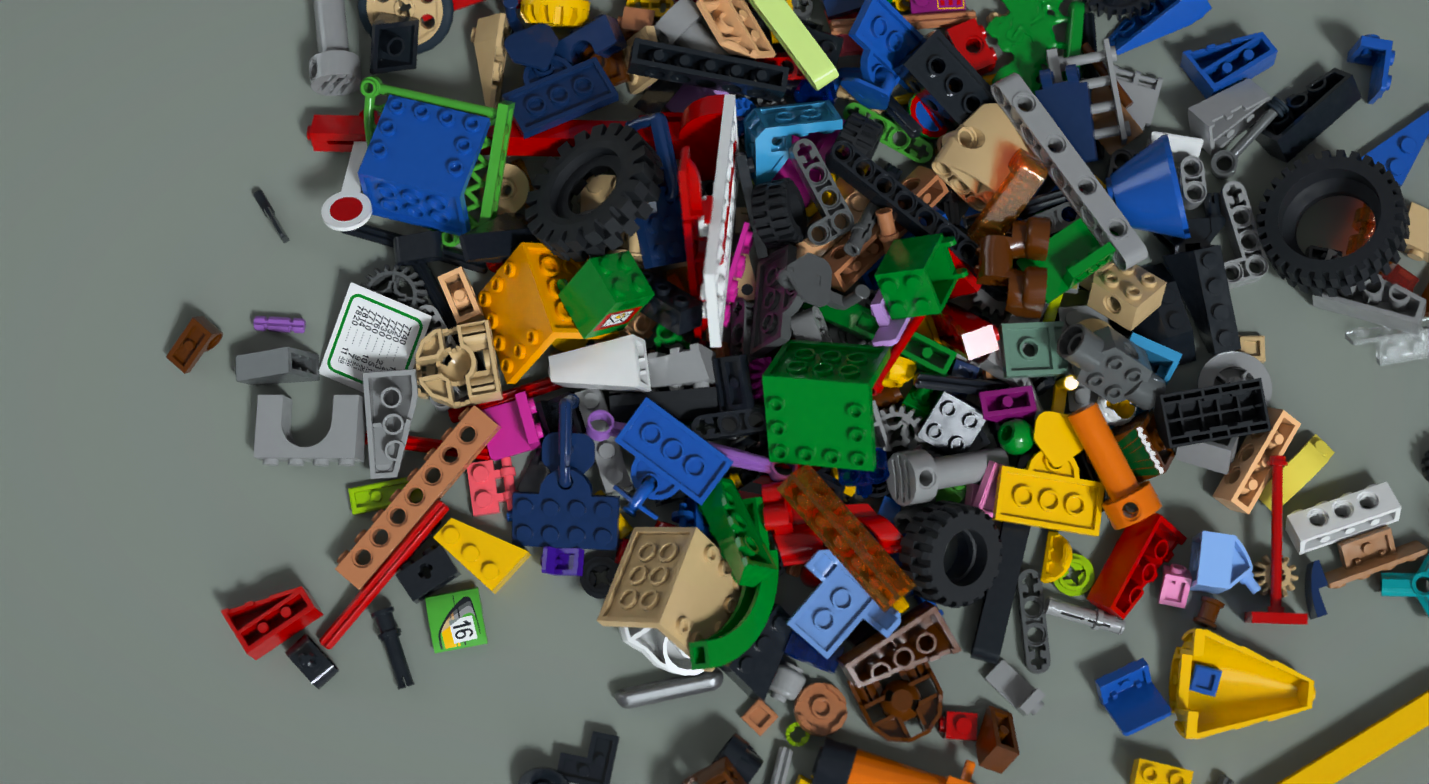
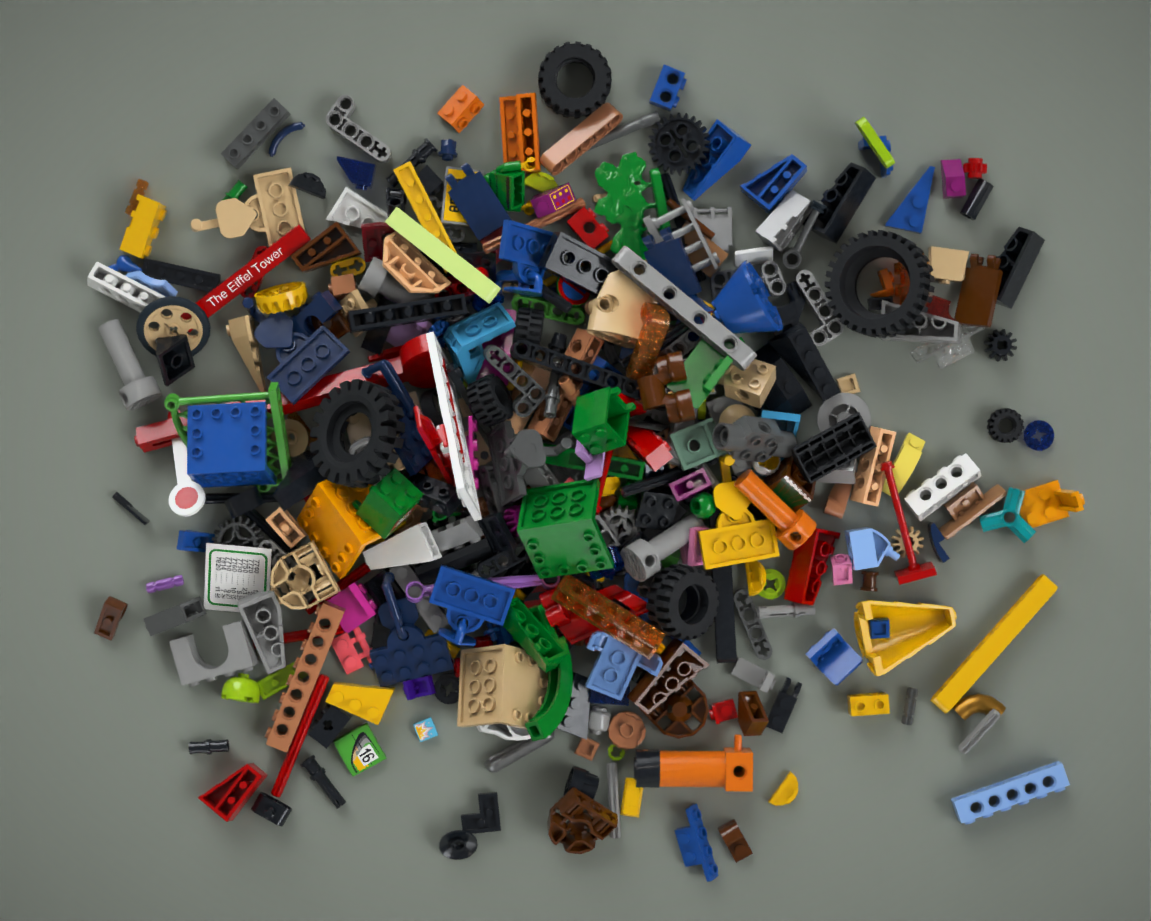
camera: 20 degrees left, 10 degrees up
none -> blue slope [177,530,215,552]
none -> black pin [189,739,229,755]
none -> lime cylinder [221,673,260,703]
none -> tile [413,717,438,742]
none -> black hinge [766,677,802,733]
none -> nougat piece [823,472,856,519]
none -> lime beam [855,117,895,169]
none -> orange plate [870,268,894,297]

